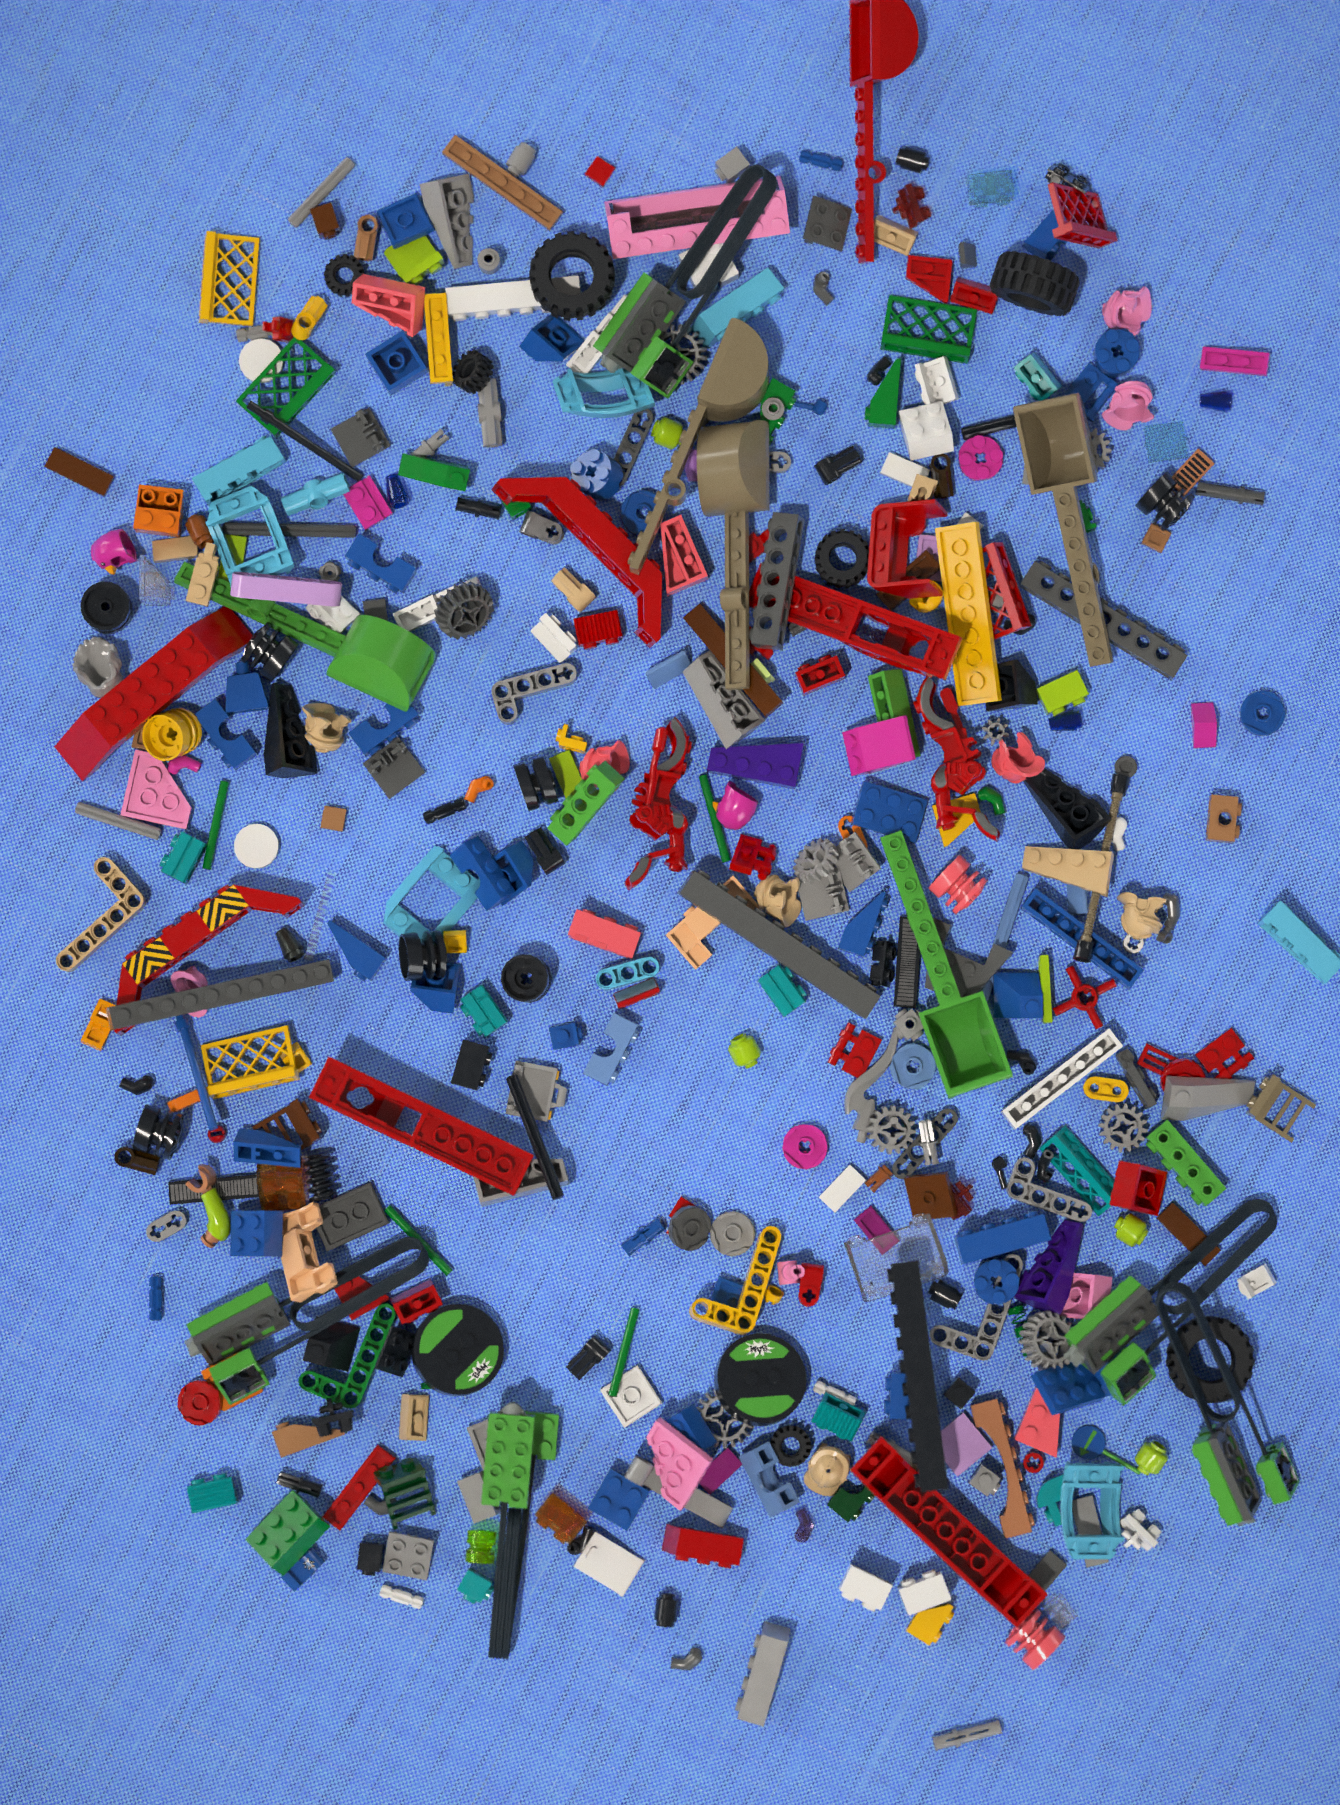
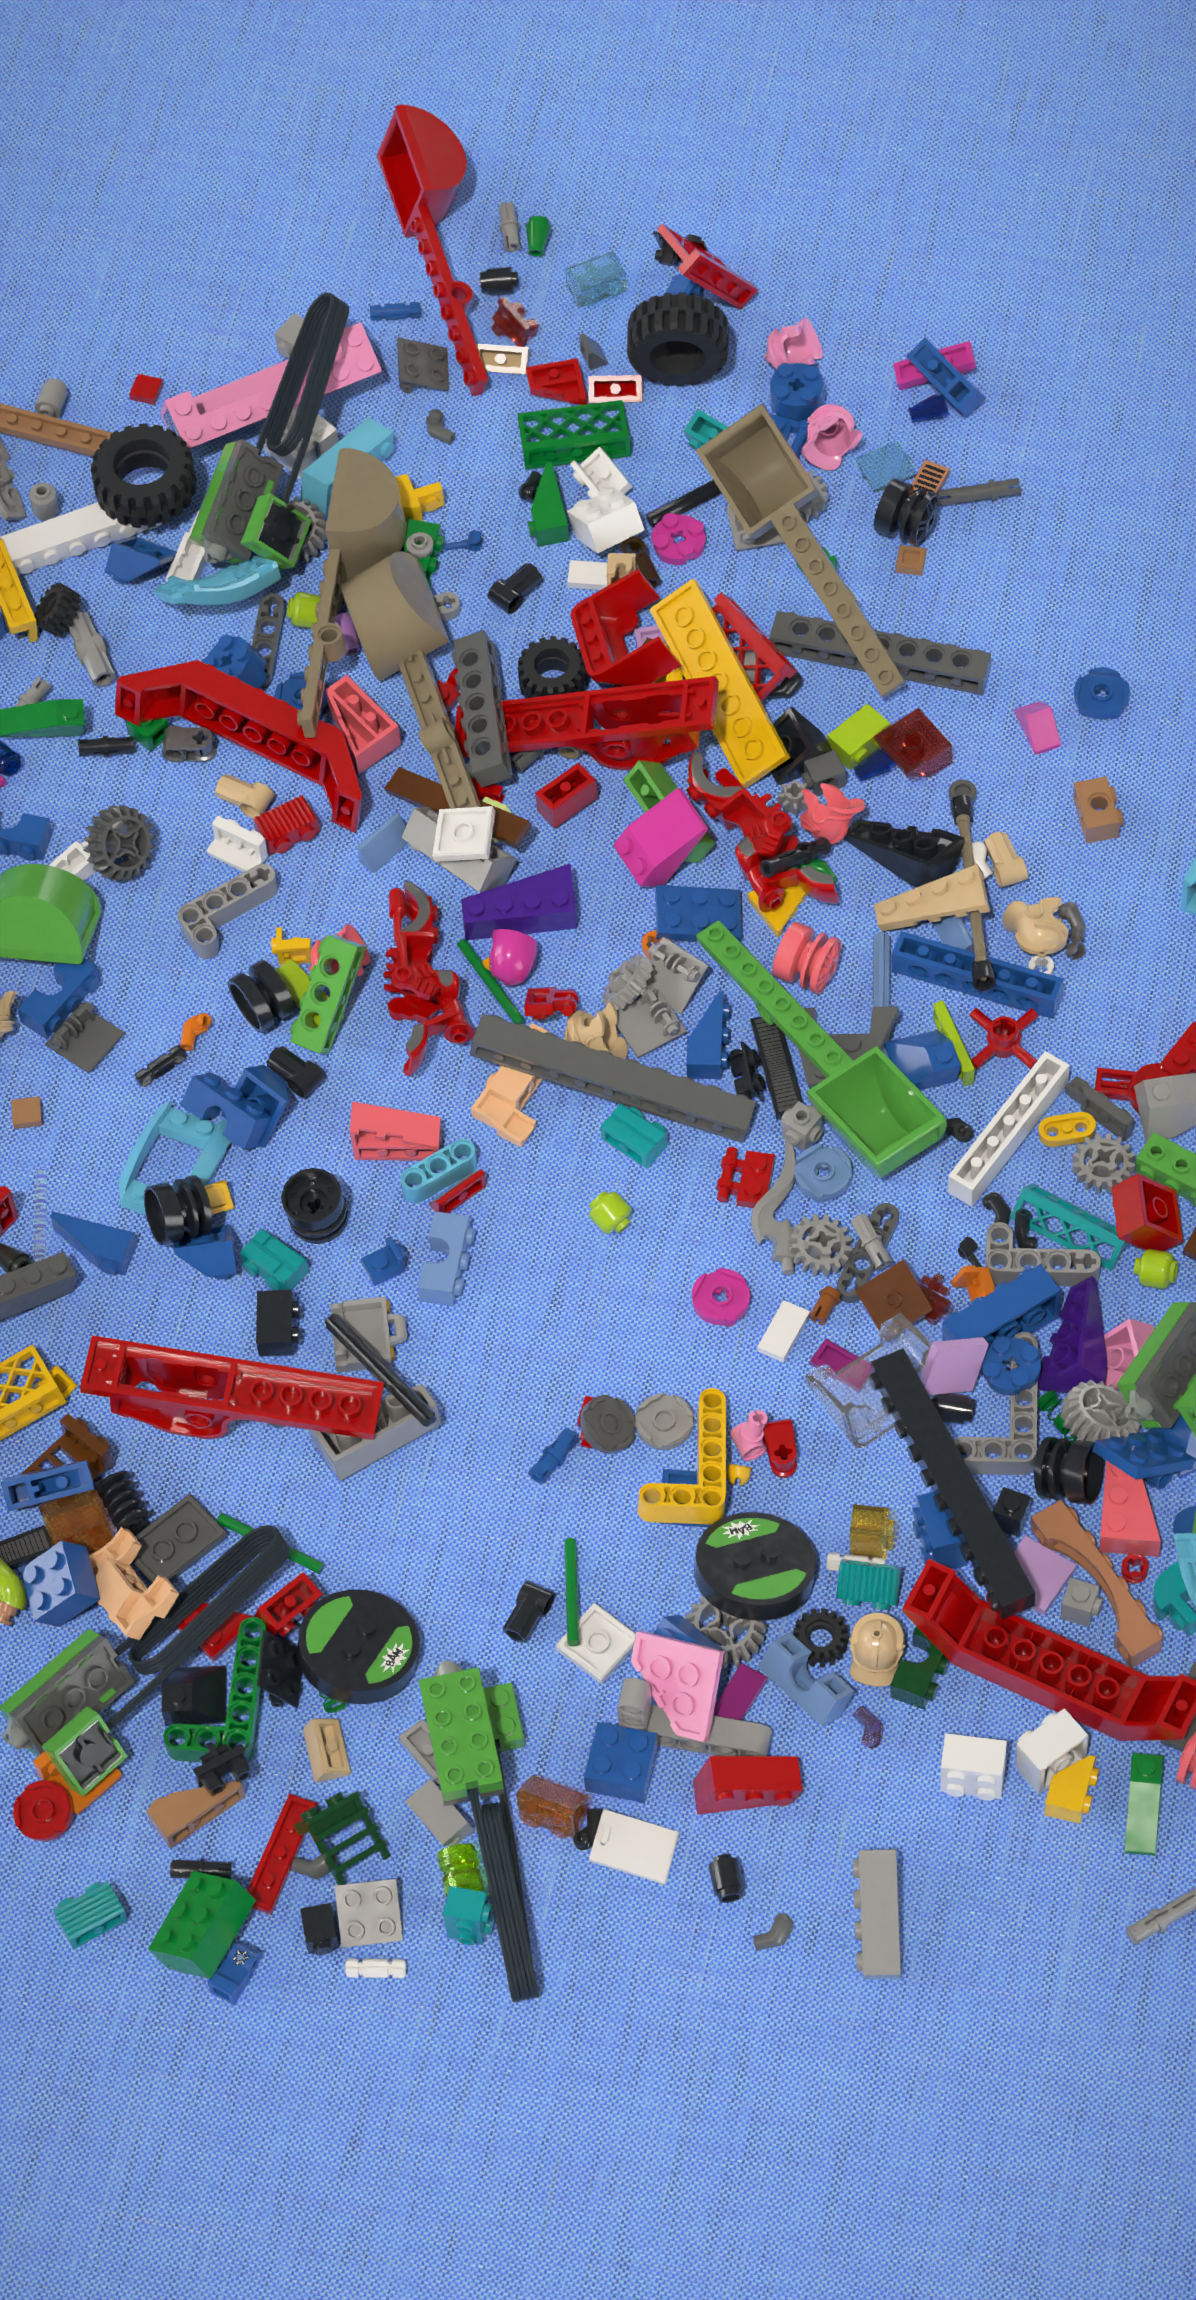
camera: 15 degrees left, 25 degrees down
none -> yellow brick [395,473,445,523]
none -> white tile [432,806,495,862]
none -> light grey axle [499,202,521,252]
none -> green cone [526,216,552,257]
none -> black pin [760,837,831,878]
none -> dark grey brick [801,750,846,797]
none -> clear yellow brick [850,1504,895,1561]
none -> clear red slope [874,708,953,777]
none -> blue slope [906,337,986,417]
none -> lavender tile [920,1337,989,1395]
none -> orange bracket [951,1265,996,1302]
none -> tan piece [984,831,1028,888]
none -> black wheel [1034,1436,1104,1504]
none -> slope [1124,1753,1163,1856]

